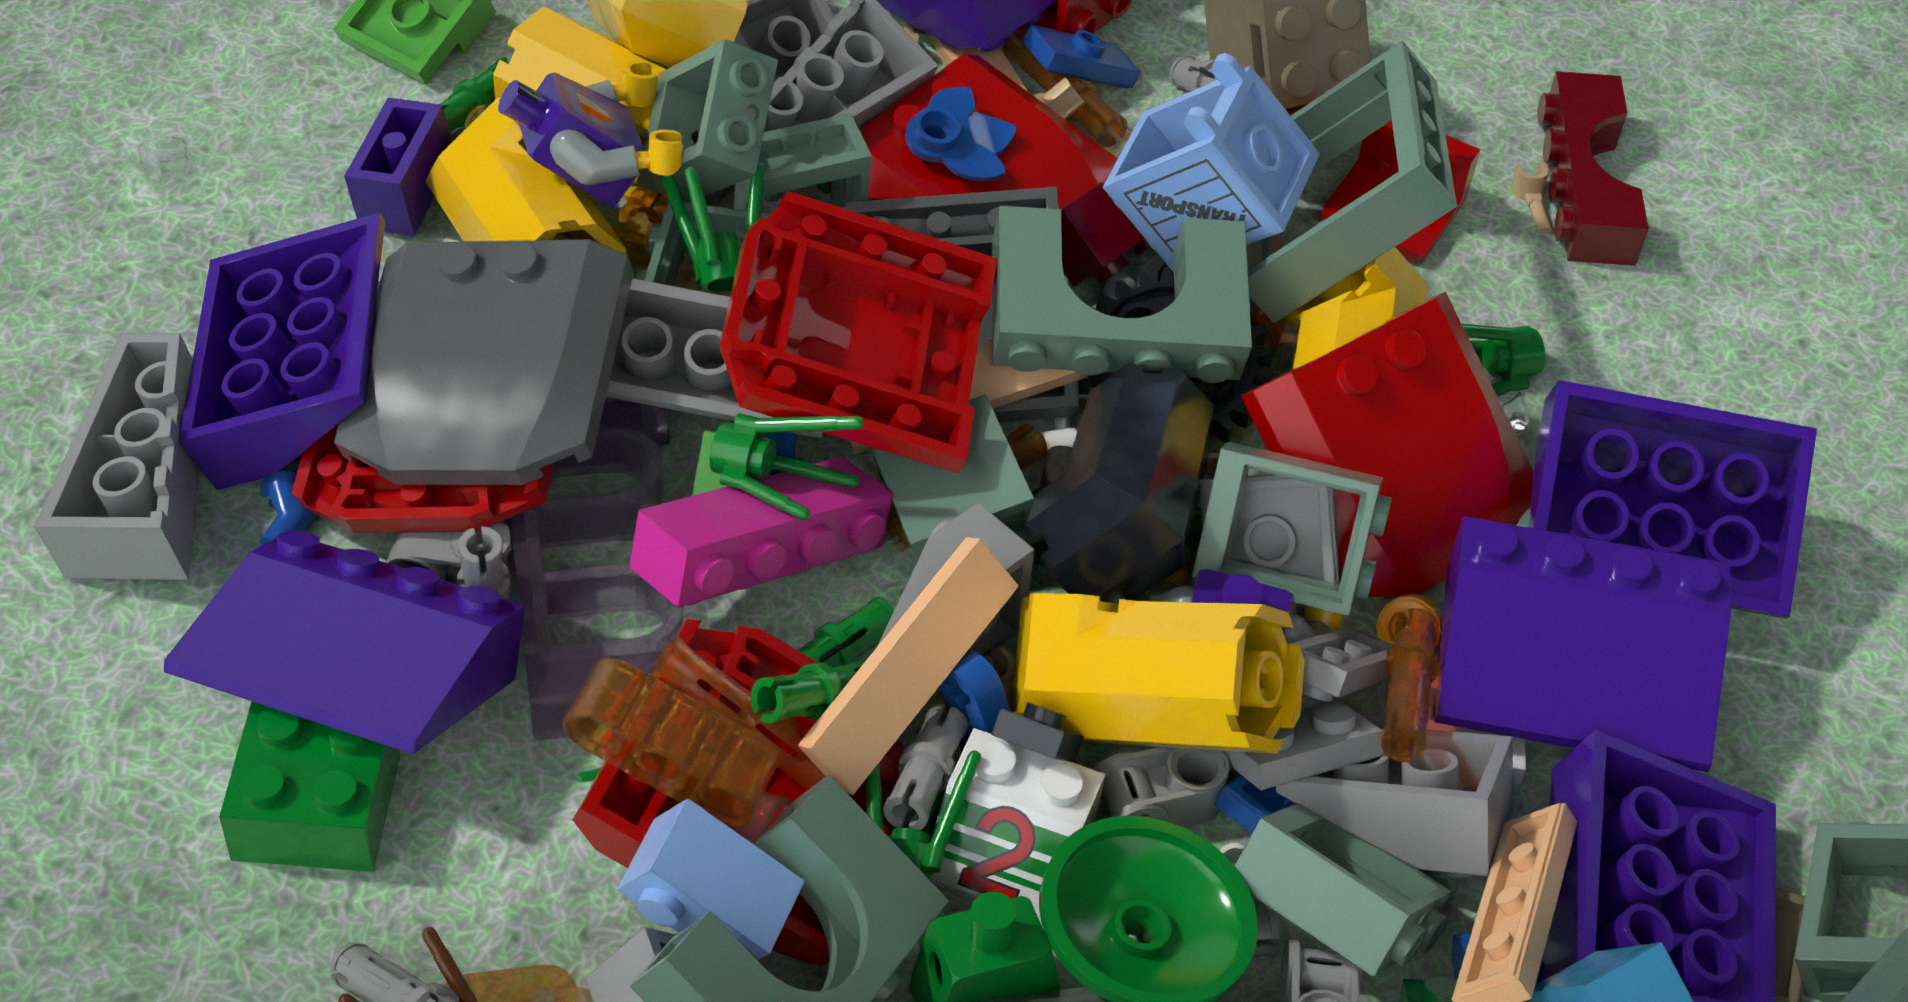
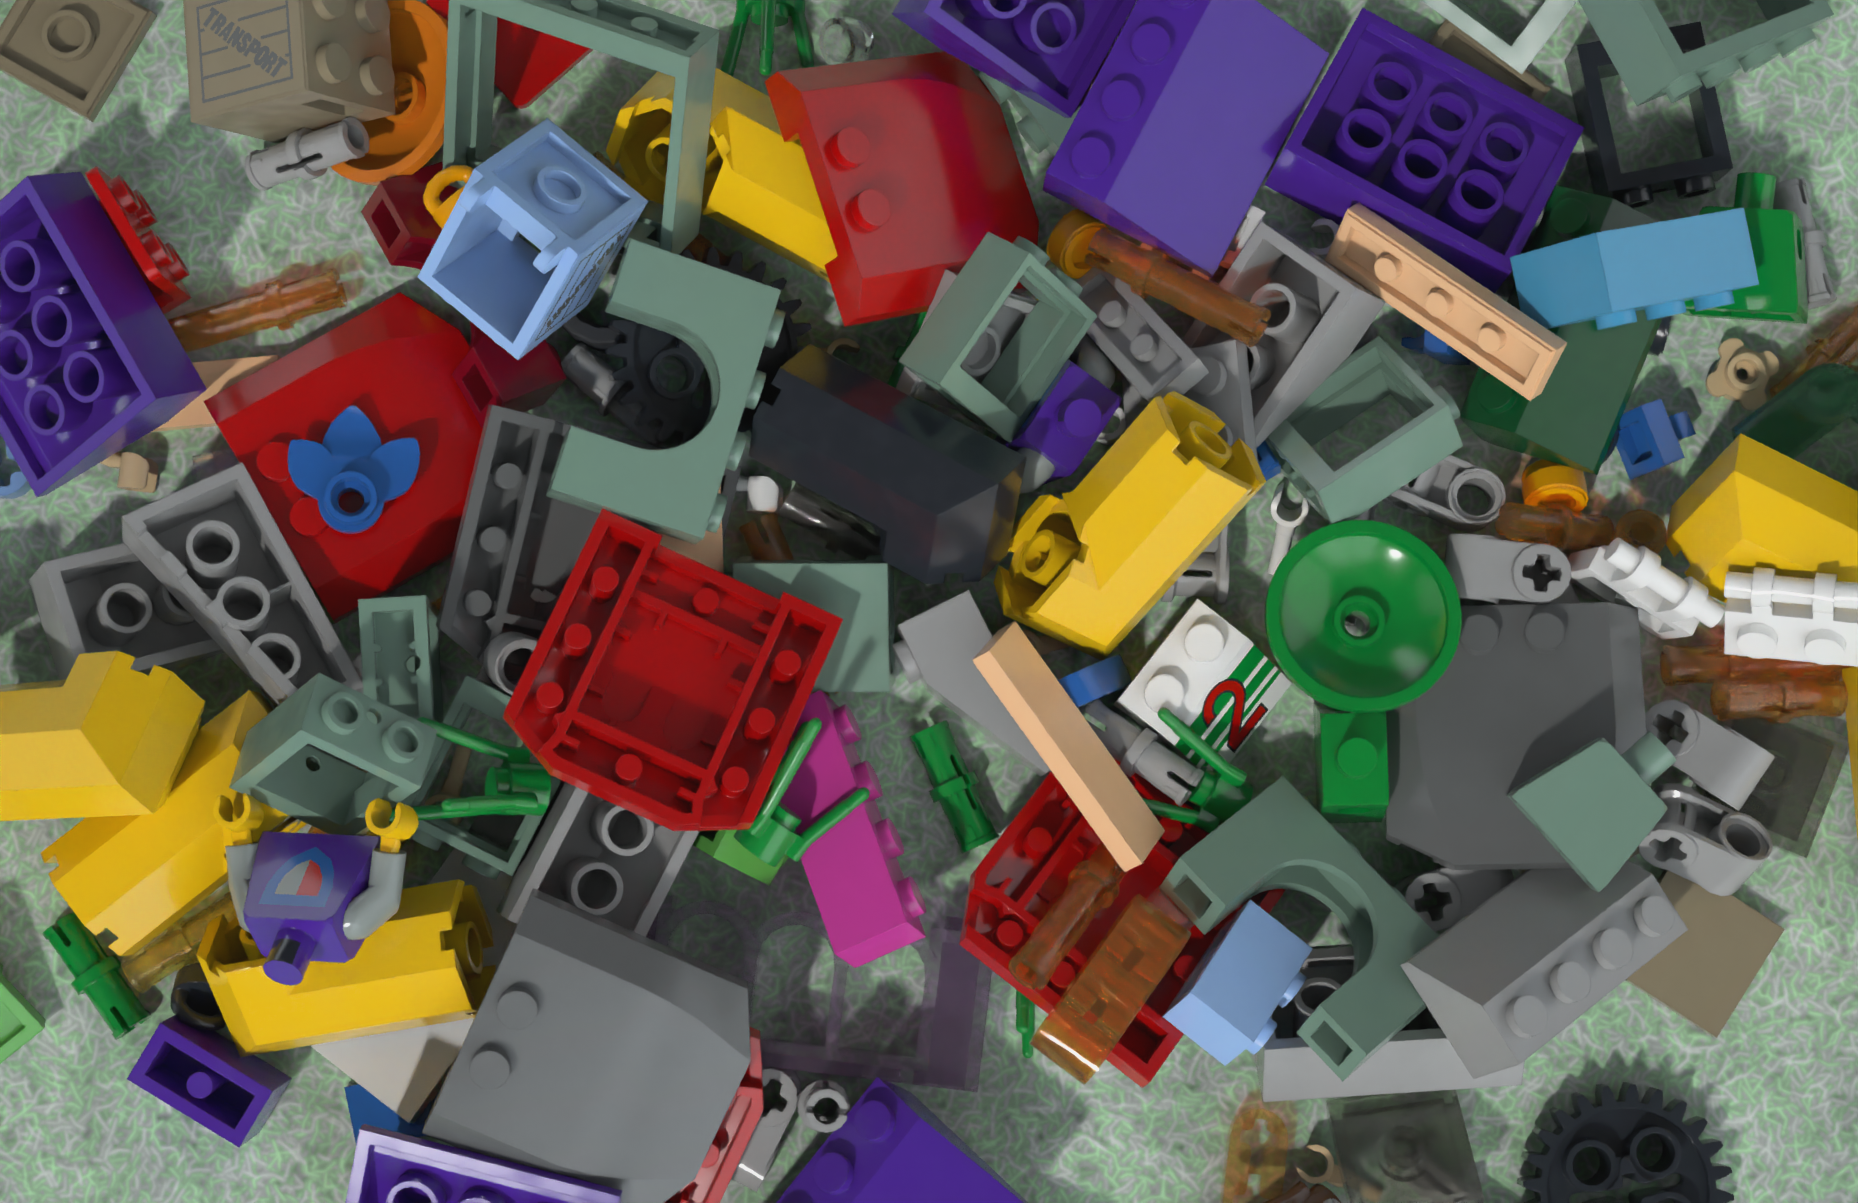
camera: 70 degrees left, 35 degrees up
green pin [751,660,866,724] -> none
black plate [991,702,1084,763] -> none
blue plate [1023,24,1141,89] -> none
tan hand [1033,78,1086,120] -> none

